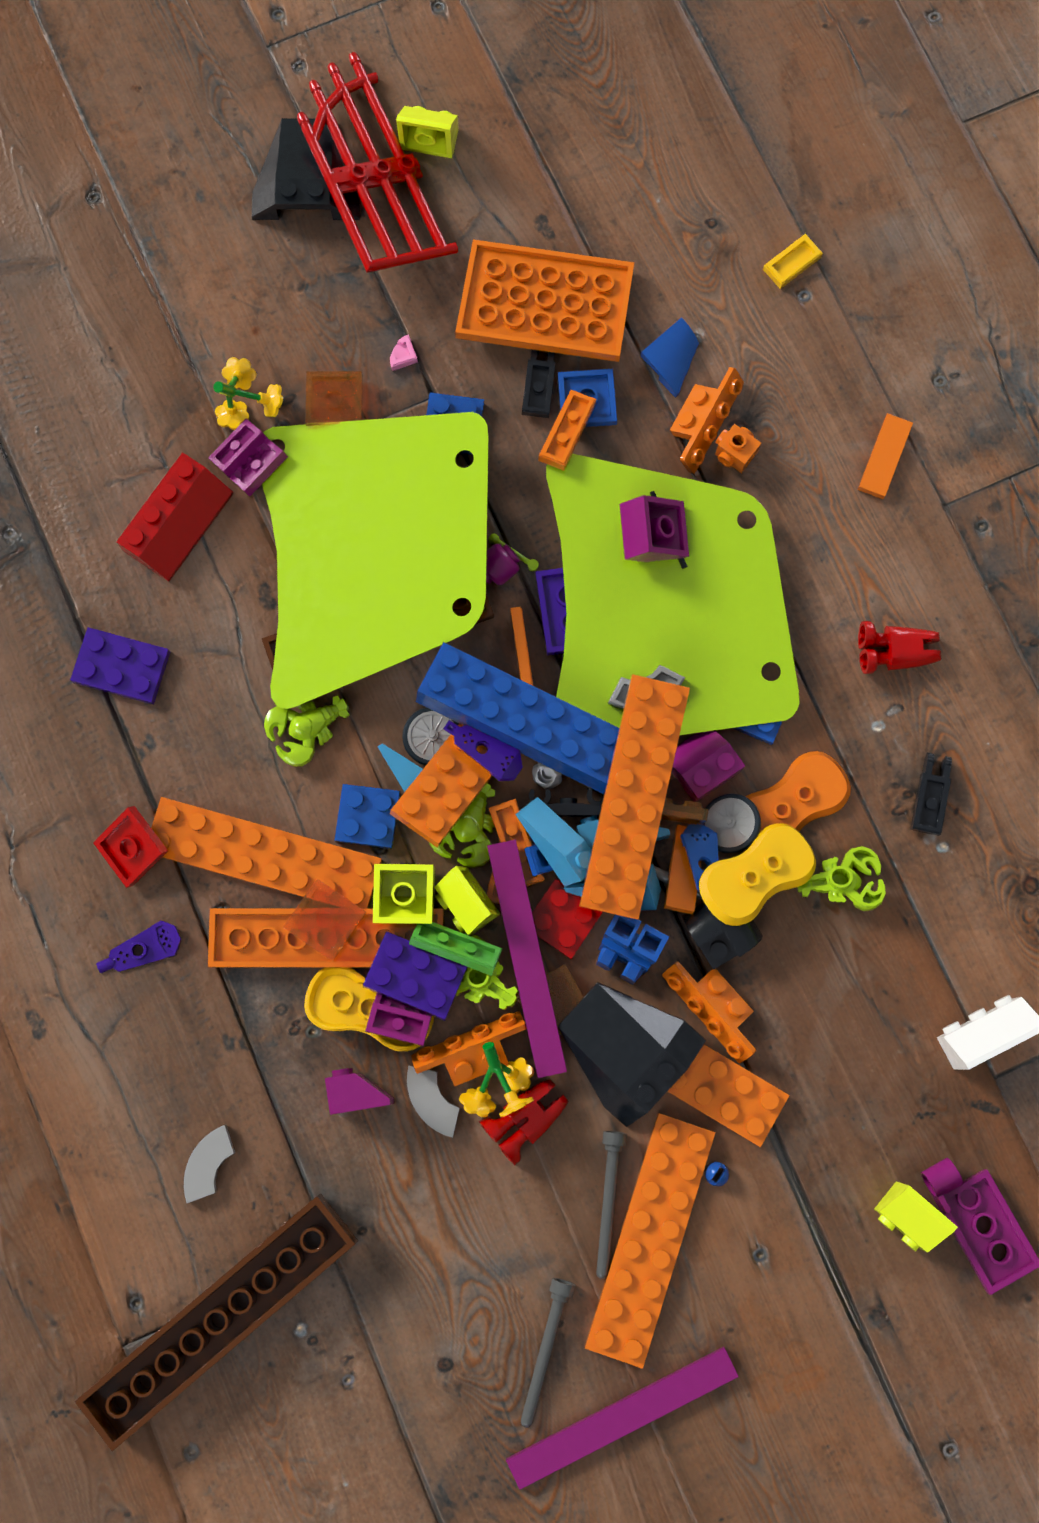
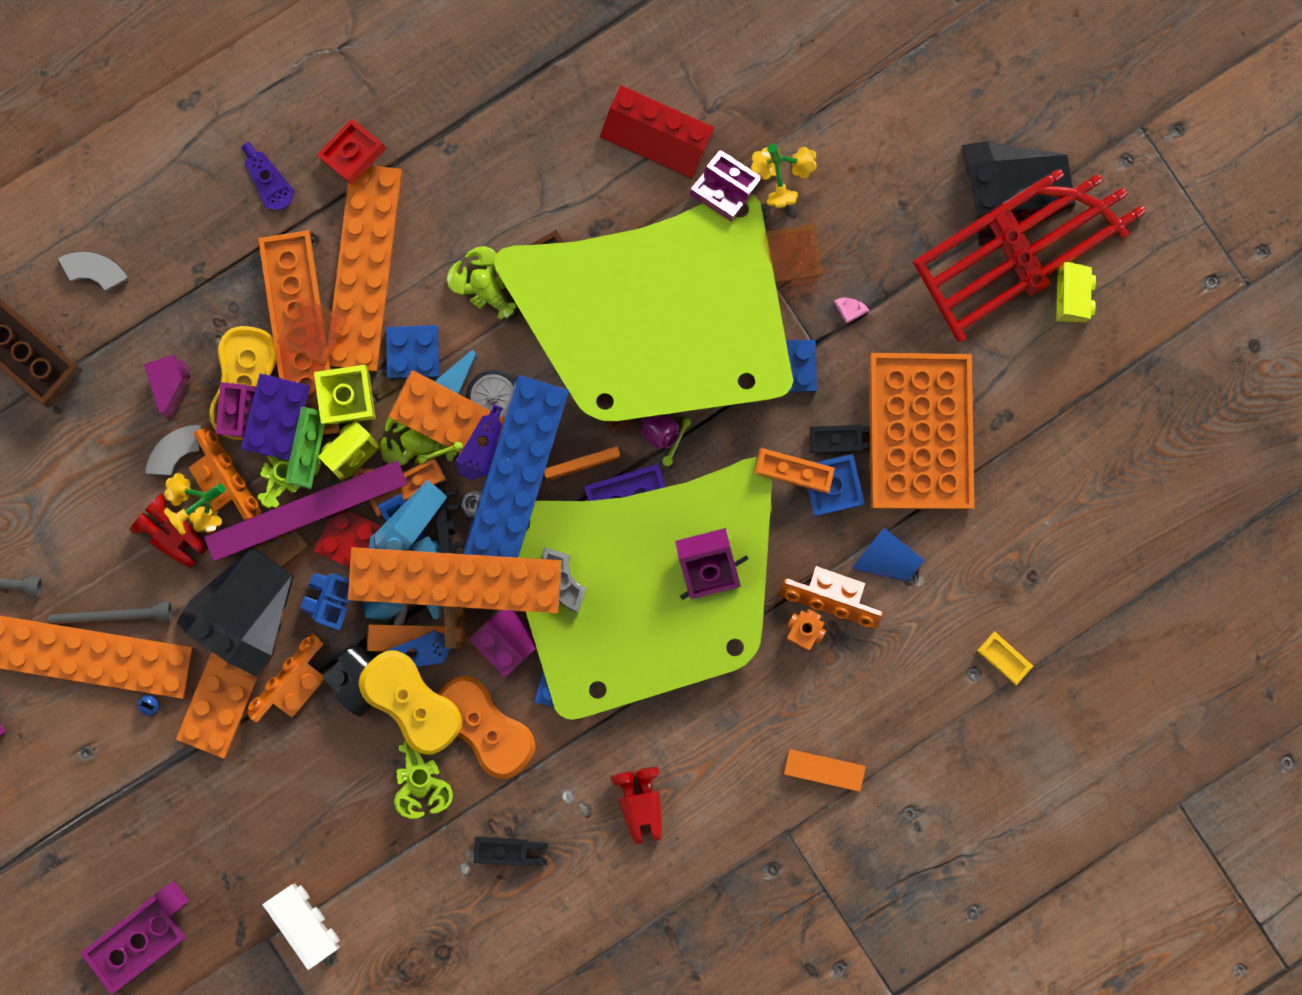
camera: 80 degrees right, 5 degrees up
dark purple plate [70,627,171,705] -> none
light grey wheel [701,794,761,853] -> none
neon yellow slope [874,1181,958,1253] -> none
none -> lime hinge [417,442,463,464]

